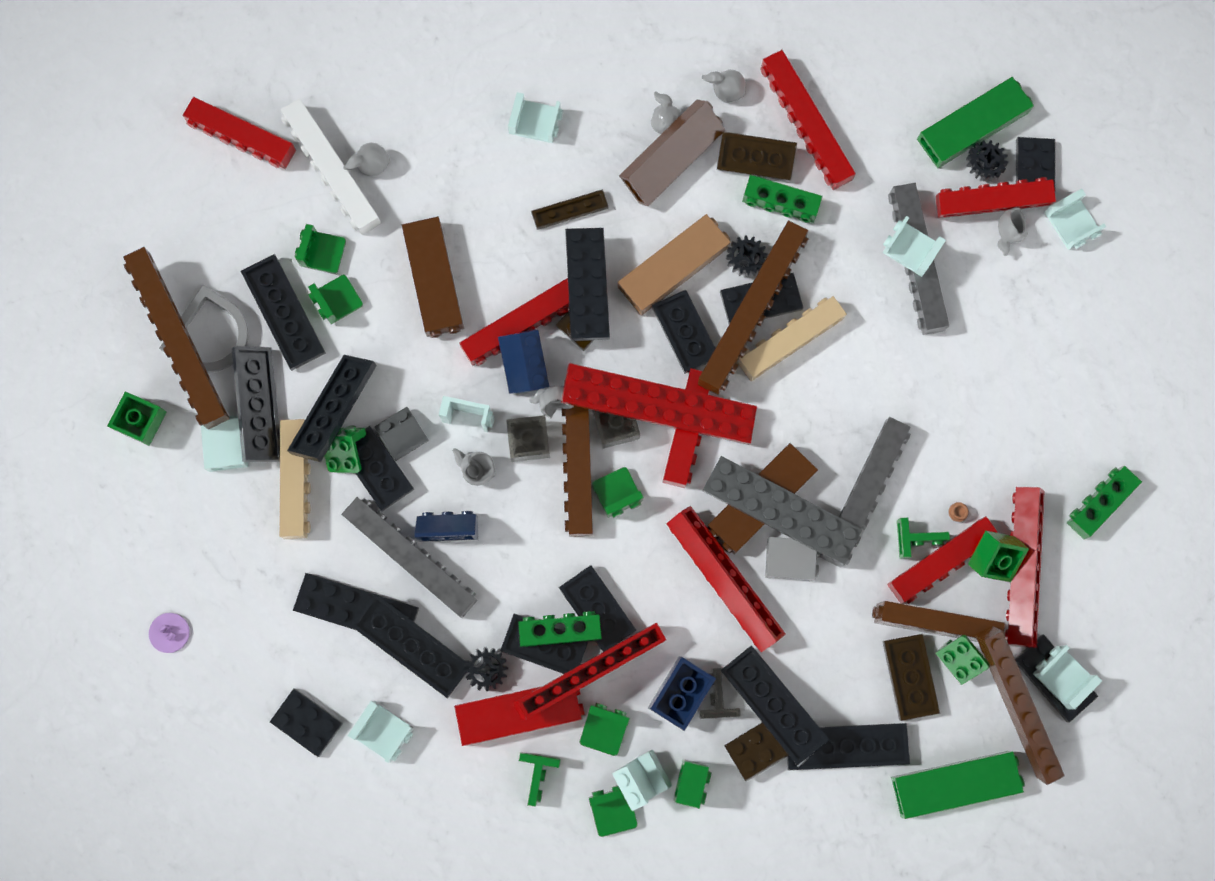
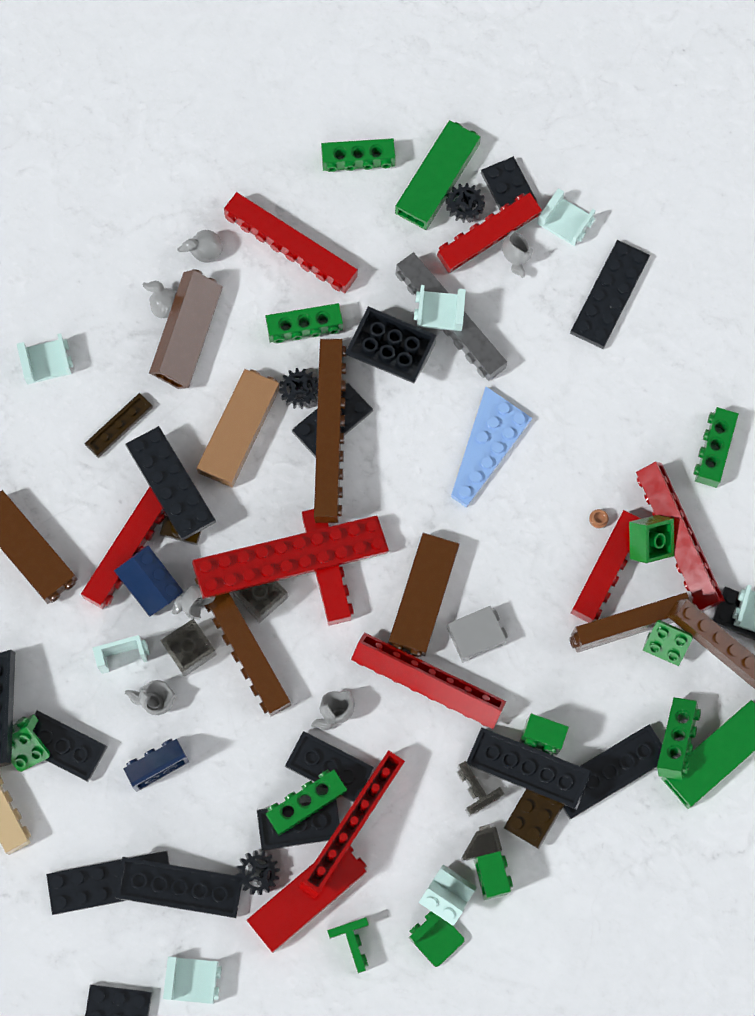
camera: 30 degrees left, 5 degrees down
flat silver brick [341,497,478,618] -> none
dark grey brick [374,407,429,461] -> none
green bracket [580,703,630,756] -> none
green bracket [592,467,644,518] -> none
dark blue slope [648,656,716,731] -> none
black plate [652,290,716,374] -> none
dark grey plate [703,456,862,566] -> none
dark brown plate [716,132,797,181] -> none
tan brick [738,296,847,382] -> none
flat silver brick [819,417,911,568] -> none
dark brown plate [882,634,940,721] -> none
green bracket [896,518,950,559] -> none
none -> light grey hair [311,691,355,731]
none -> green brick [321,138,395,172]
none -> black slope [345,306,437,384]
none -> light blue wing [451,387,532,508]
none -> clear smoke slope [461,824,502,862]
none -> green brick [519,713,569,755]
none -> black plate [570,240,650,349]
none -> green brick [657,697,701,781]

